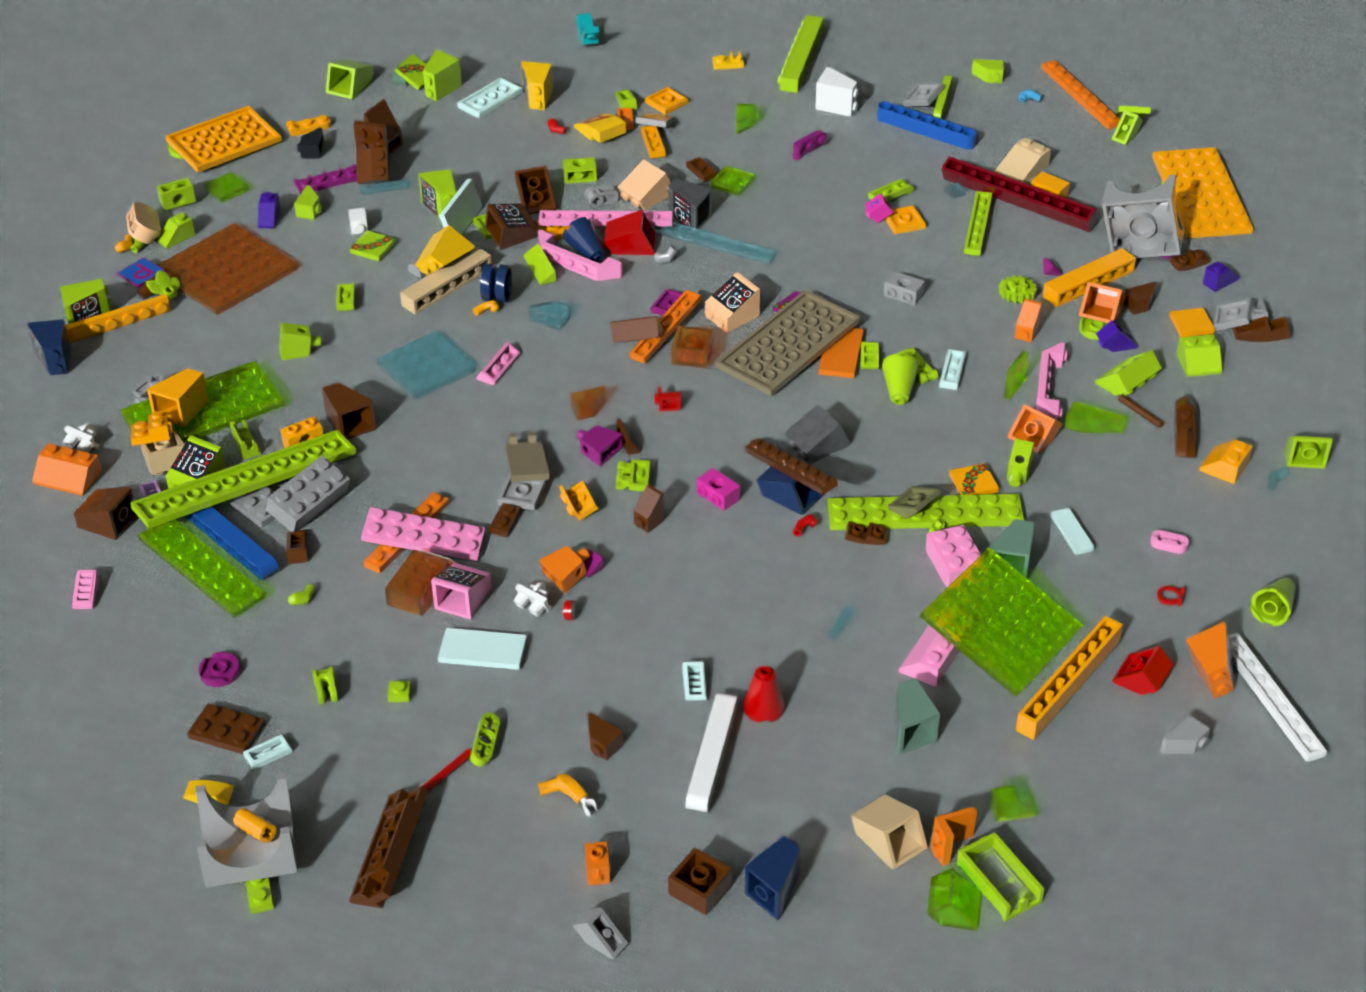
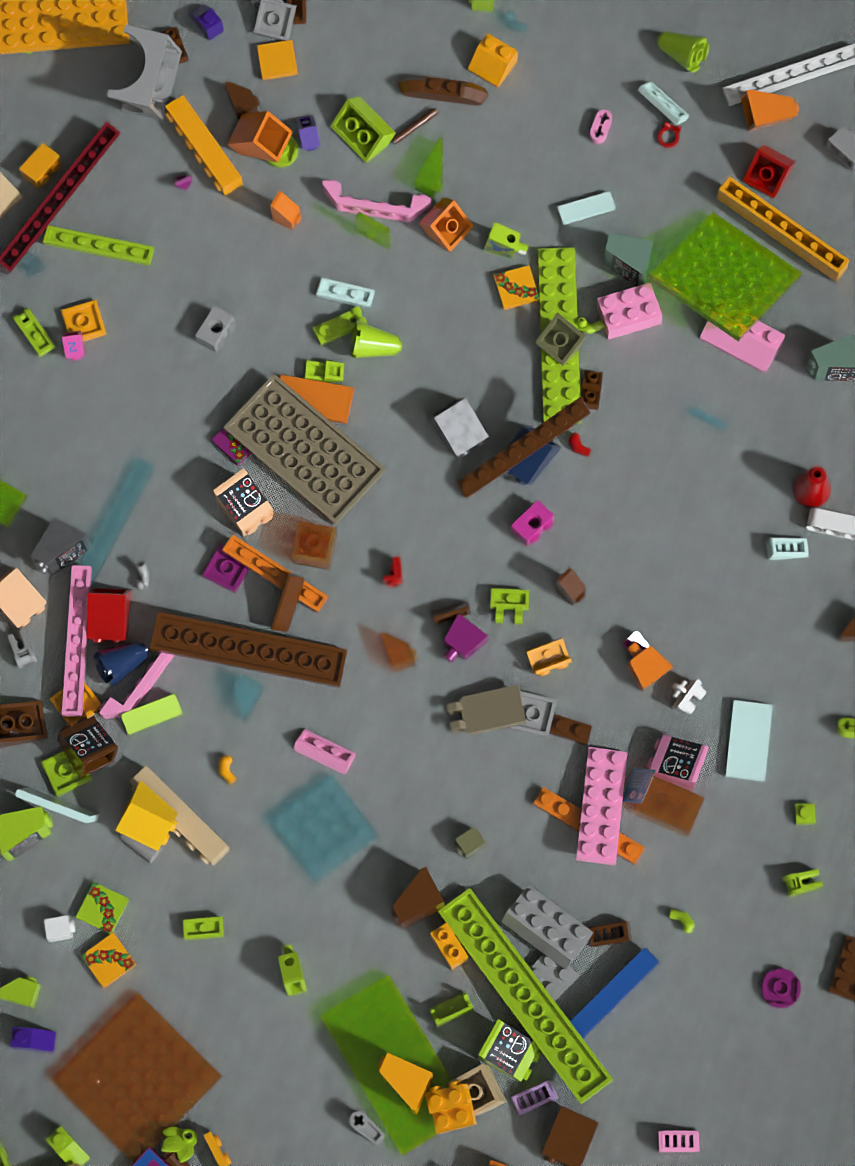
camera: 85 degrees left, 30 degrees up
clear neon green plate [138,520,266,618] -> none
dark blue wheel [480,263,512,303] -> none
red tile [563,600,575,621] -> none
lime gear [999,275,1037,304] -> none
lime slope [1176,334,1222,377] -> none
none -> light orange tile [81,932,137,989]
none -> reddish brown plate [150,612,347,688]
none -> olive brick [454,826,486,859]
none -> light aqua tile [638,81,689,125]

